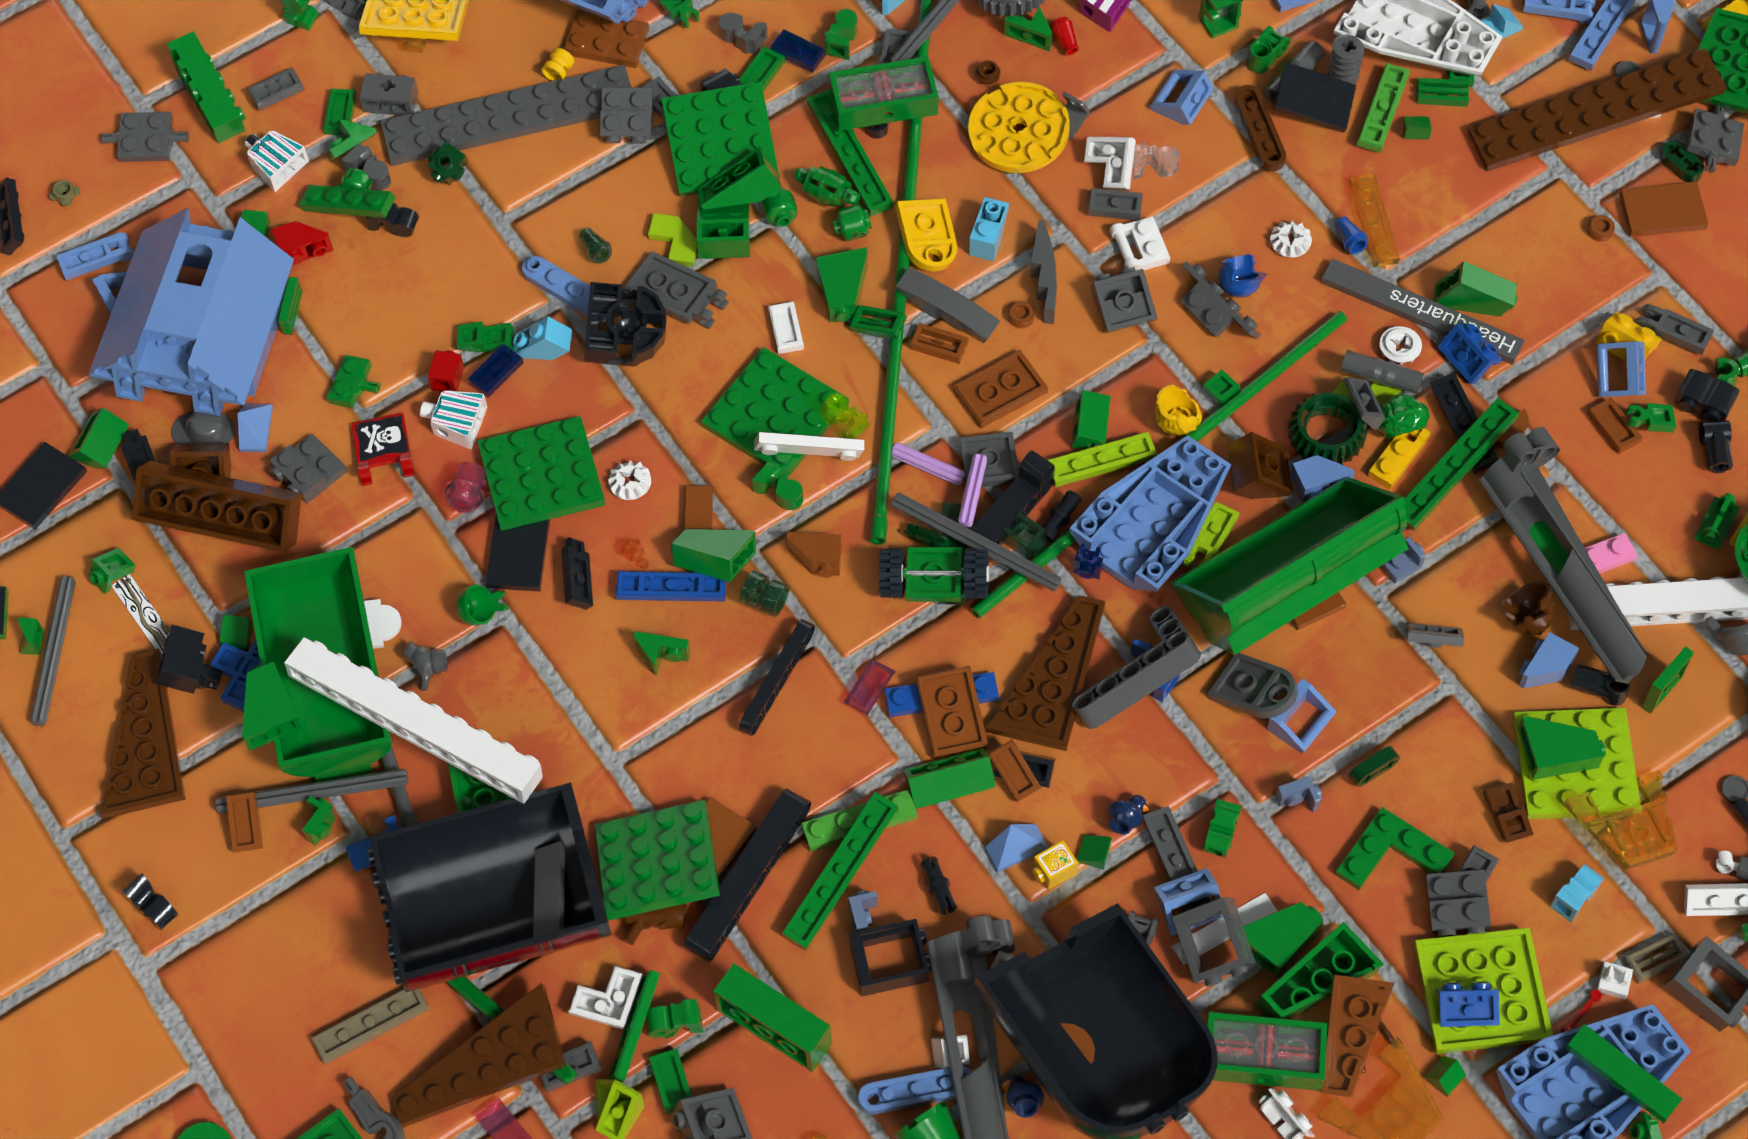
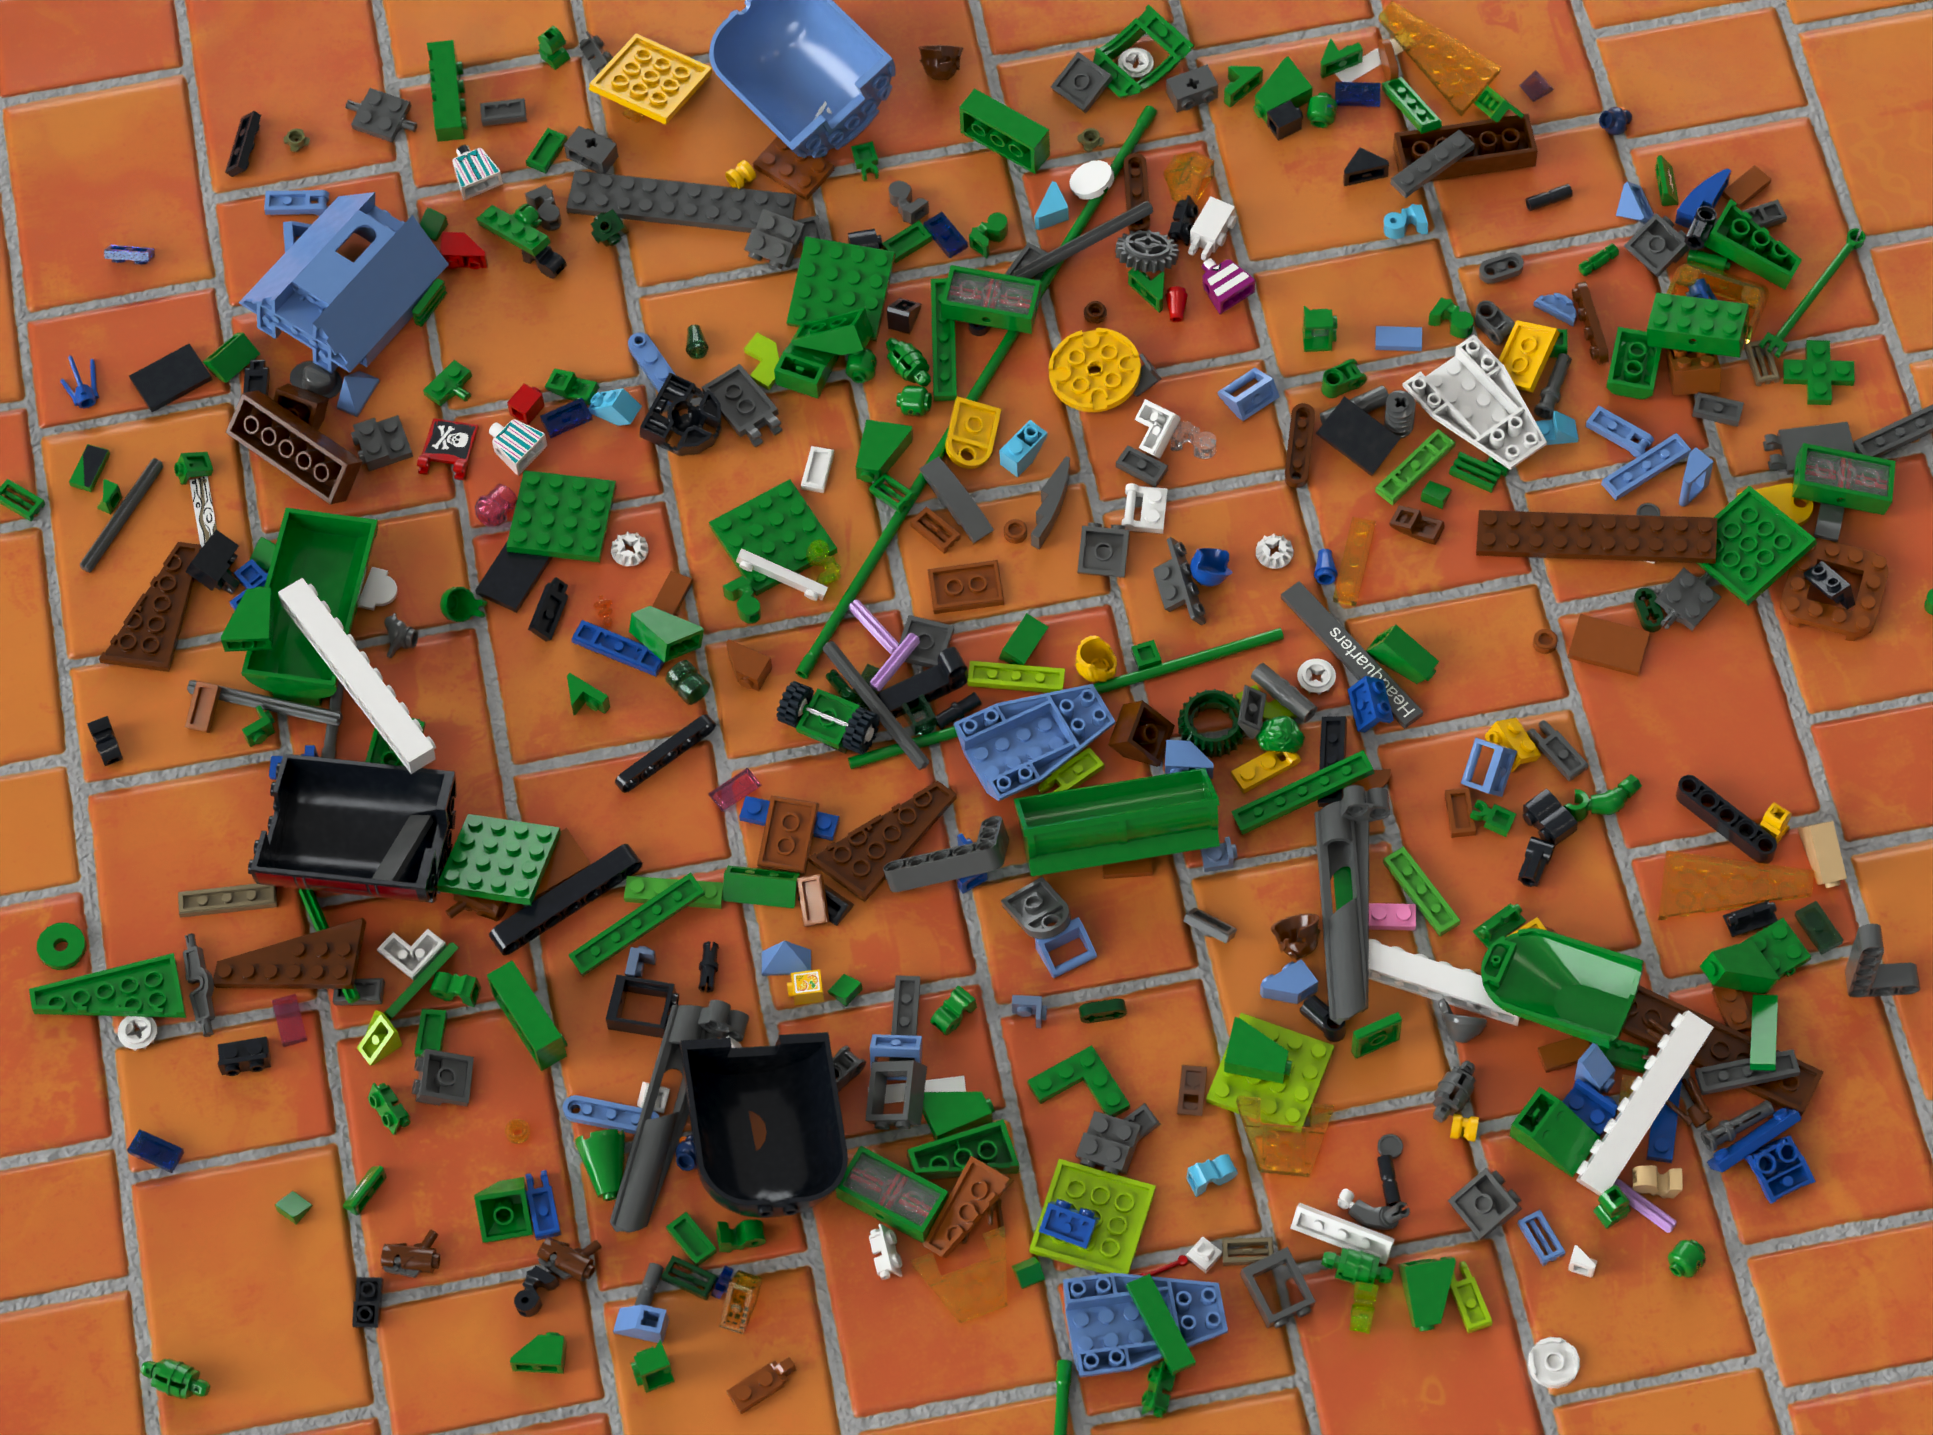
camera: 25 degrees right, 0 degrees up
green slope [326,119,377,162] -> none
clear blue plate [1073,543,1104,580] -> none
dark blue animal [1107,795,1149,835] -> none
none -> black slope [887,298,921,334]
none -> bright green plate [1383,846,1461,936]
none -> reddish brown slope [1389,505,1445,545]

